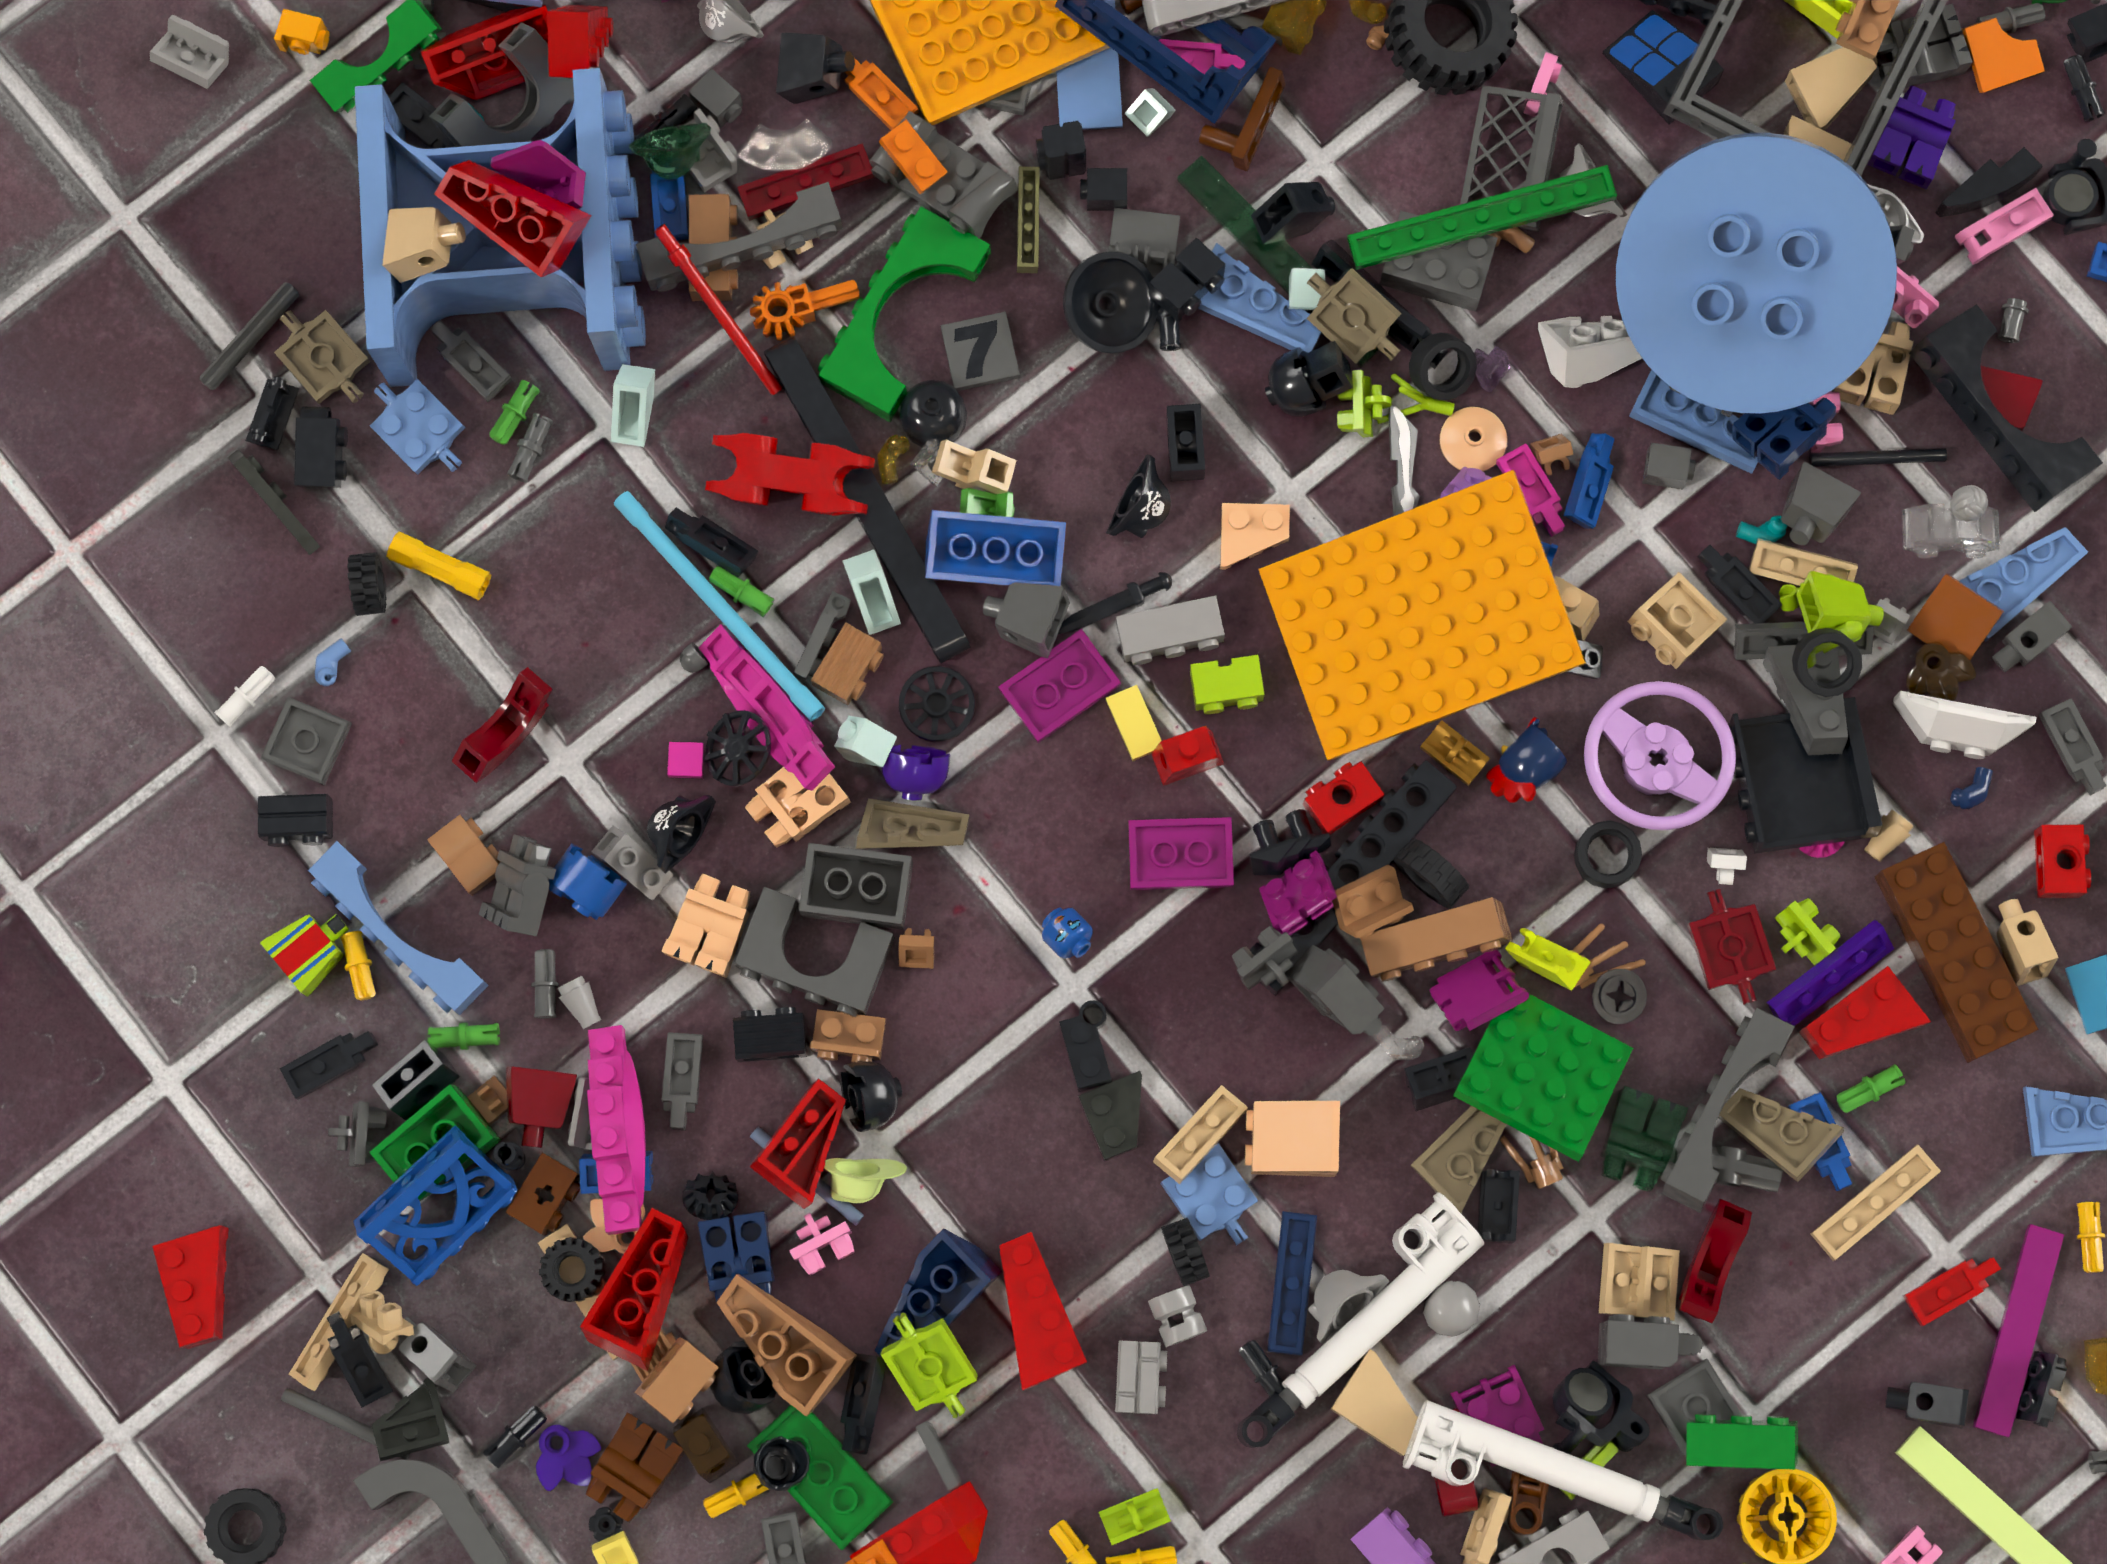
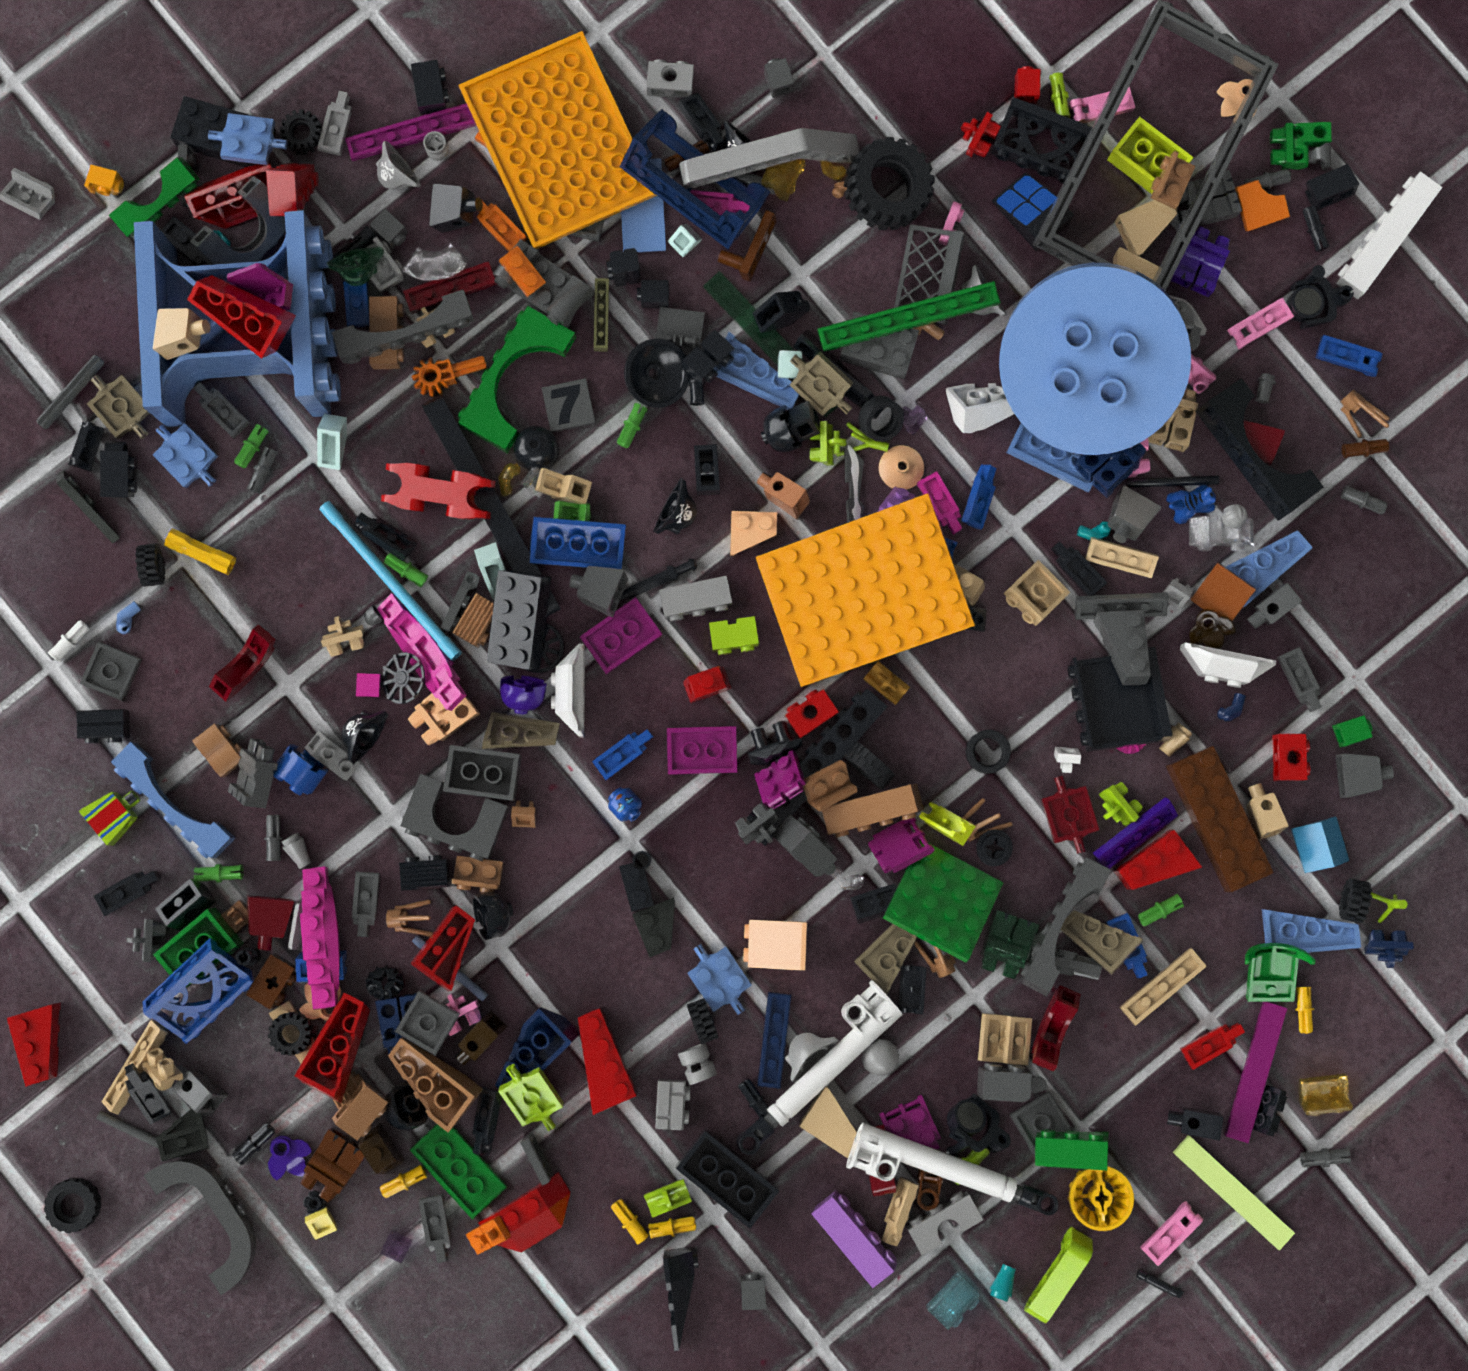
camera: 10 degrees left, 5 degrees up
yellow axle [340,931,376,1001] -> none
red bar [654,224,782,395] -> none
light nougat hips [661,874,750,978] -> none
black hair [753,1436,810,1491] -> none
yellowish green piece [824,1158,907,1203] -> none
light aqua slope [834,715,897,767] -> none
light yellow tile [1106,685,1162,761] -> none
tan plate [1153,1085,1248,1184] -> none
dark blue piece [1486,717,1568,803] -> none
medium nougat tile [1530,433,1573,475] -> none
lavender piece [1584,681,1736,830] -> none
dark grey brick [1642,442,1696,490] -> none
lime torso [1779,571,1884,669] -> none
black tyre [1792,628,1862,697] -> none
black slope [1935,147,2042,217] -> none
none -> tan hips [321,616,365,657]
none -> medium nougat plant [386,900,433,937]
none -> dark grey tile [395,990,460,1056]
none -> dark brown torso [455,1011,508,1065]
none -> brick [487,570,552,670]
none -> white wedge [551,644,585,738]
none -> blue hinge [592,729,653,780]
none -> bright green axle [617,403,648,448]
none -> black brick [676,1128,779,1229]
none -> nougat torso [757,472,810,520]
none -> blue animal [1166,485,1216,524]
none -> green piece [1244,943,1316,1002]

